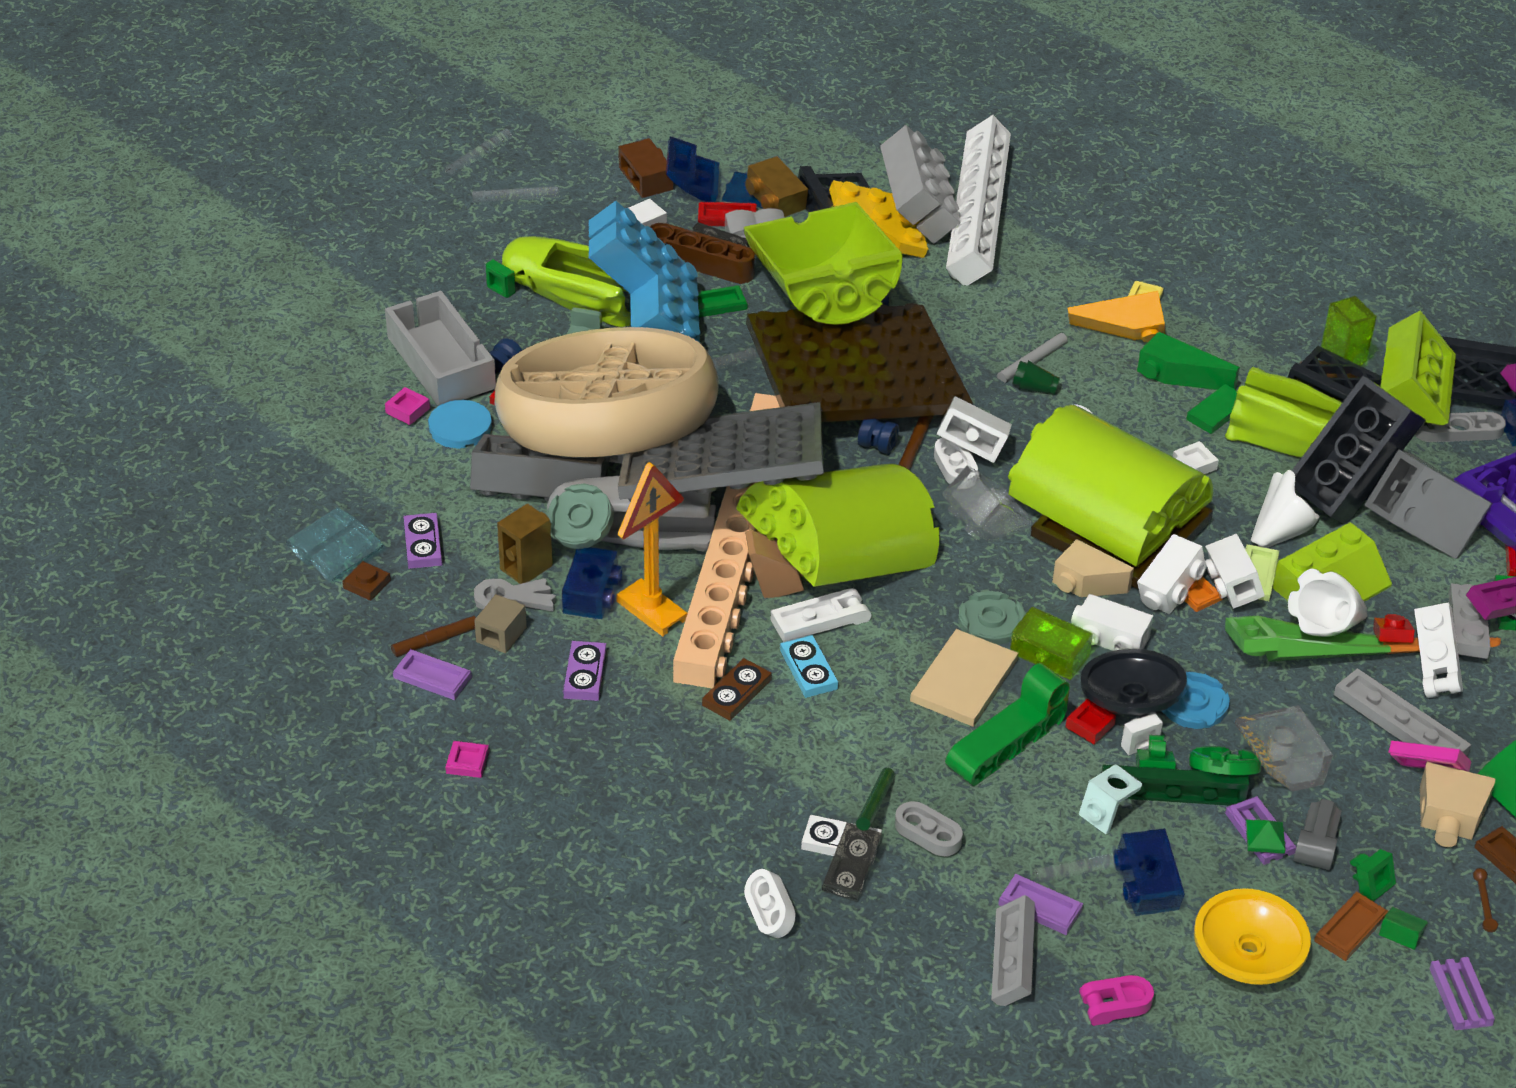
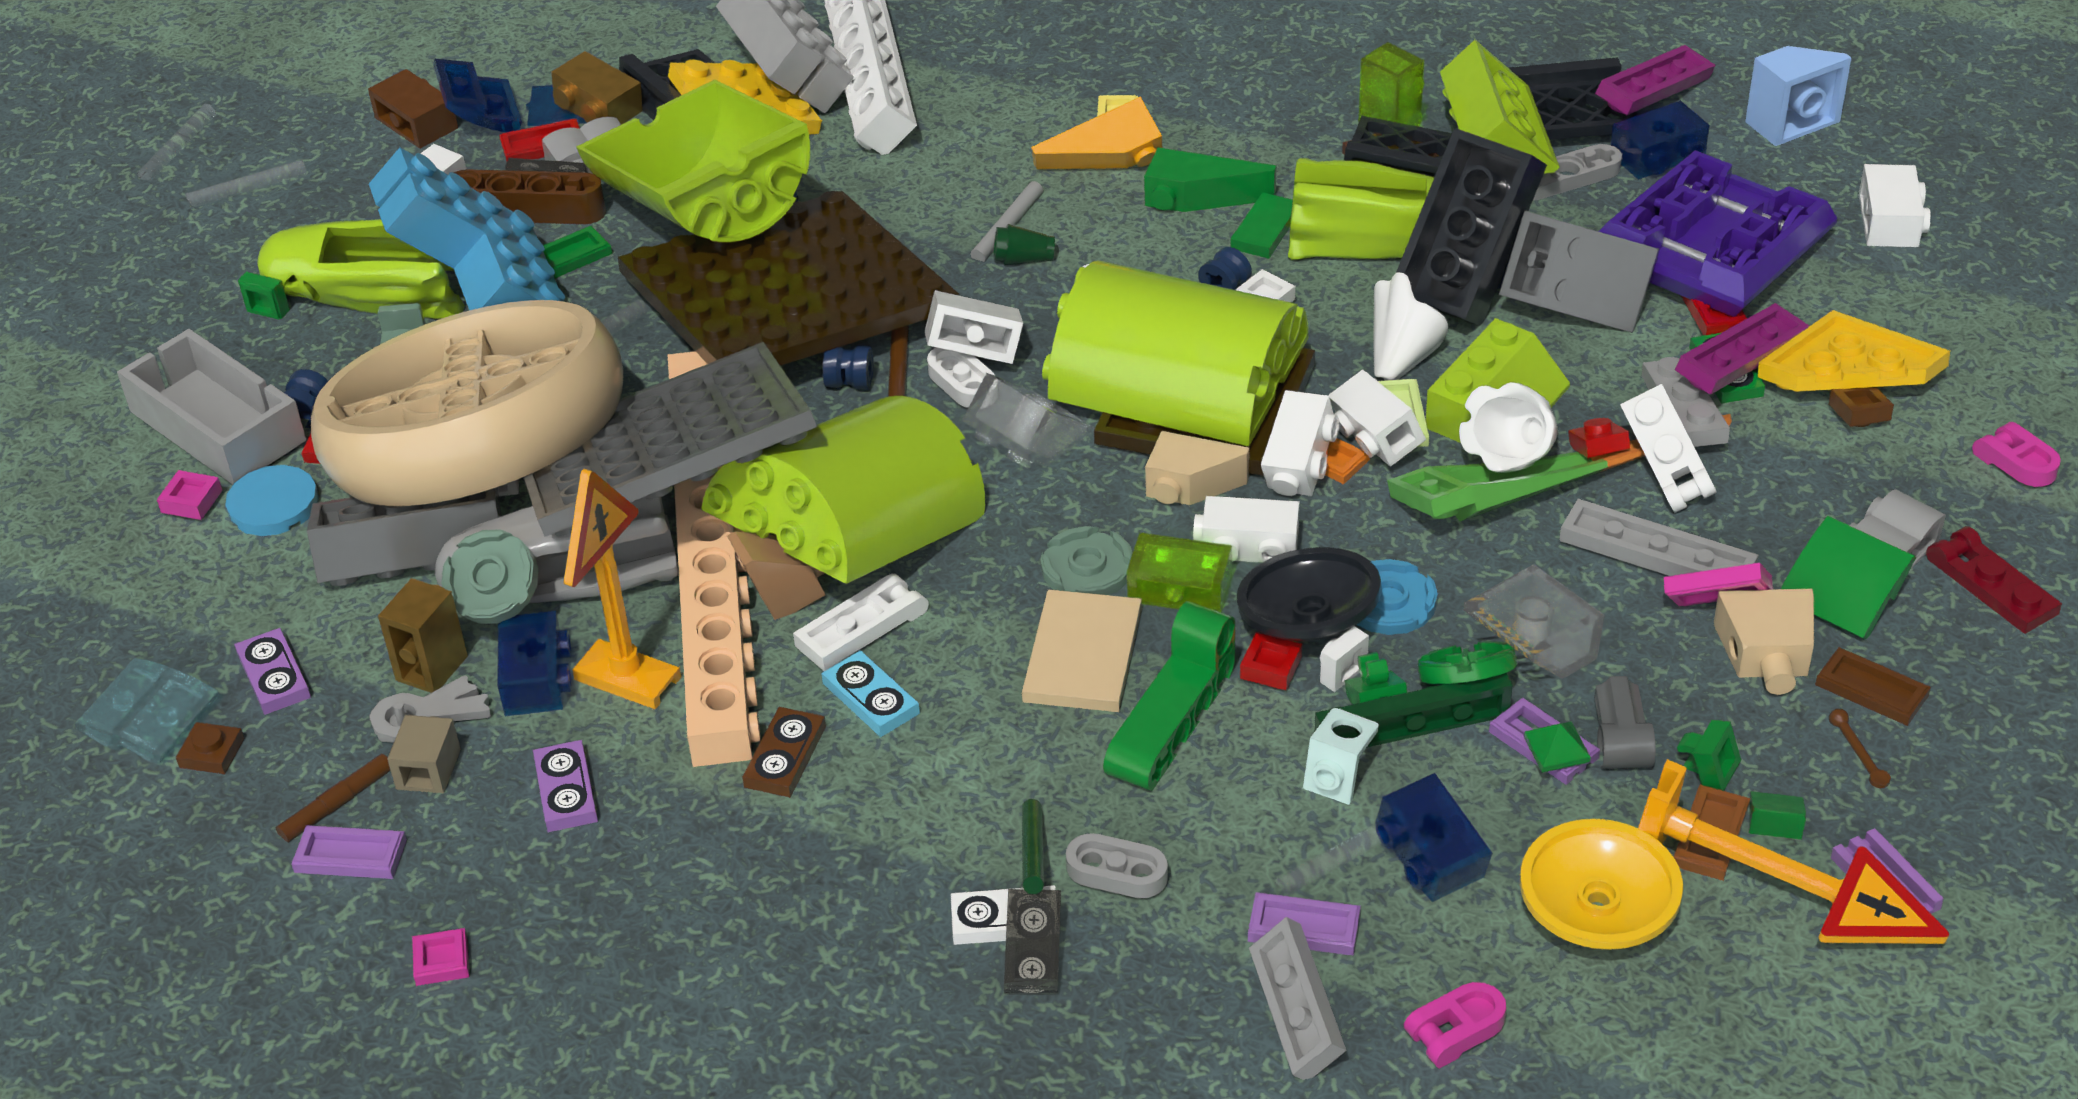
camera: 15 degrees left, 0 degrees up
white plate [744,869,795,938] -> none
none -> dark blue wheel [1198,247,1252,290]
none -> light orange piece [1638,759,1949,944]

